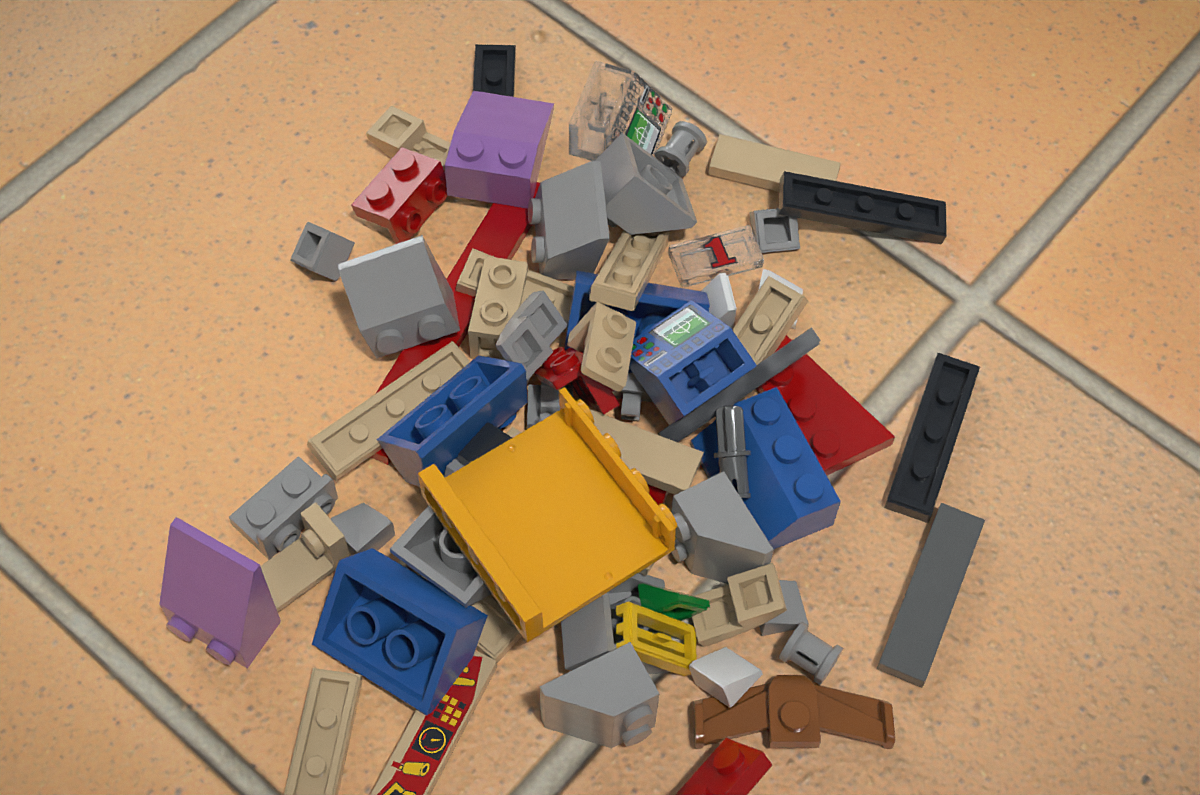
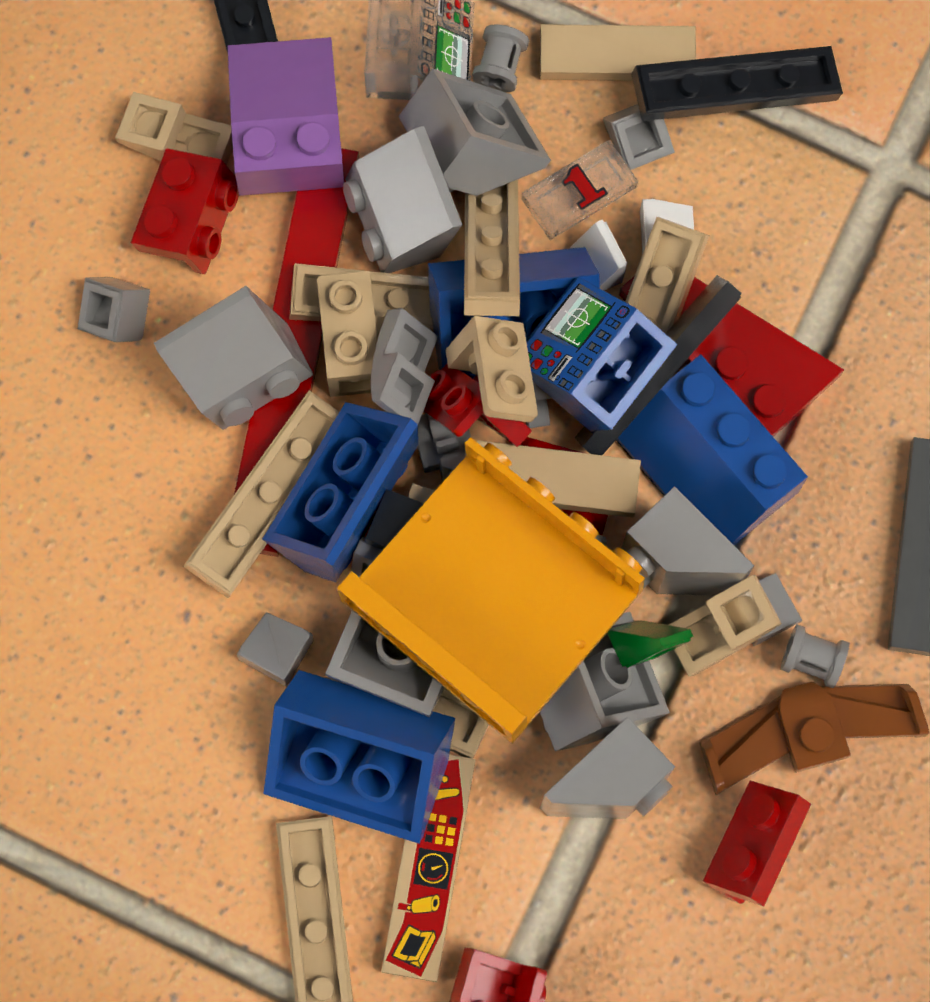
camera: 15 degrees left, 15 degrees up
medium lavender slope [159,517,281,669] -> none
light grey bracket [229,456,338,560] -> none
tan bracket [261,502,350,612] -> none
yellow tile [616,601,697,677] -> none
white slope [689,647,763,708] -> none
dark grey axle [713,406,751,498] -> none
black tile [884,353,980,523] -> none

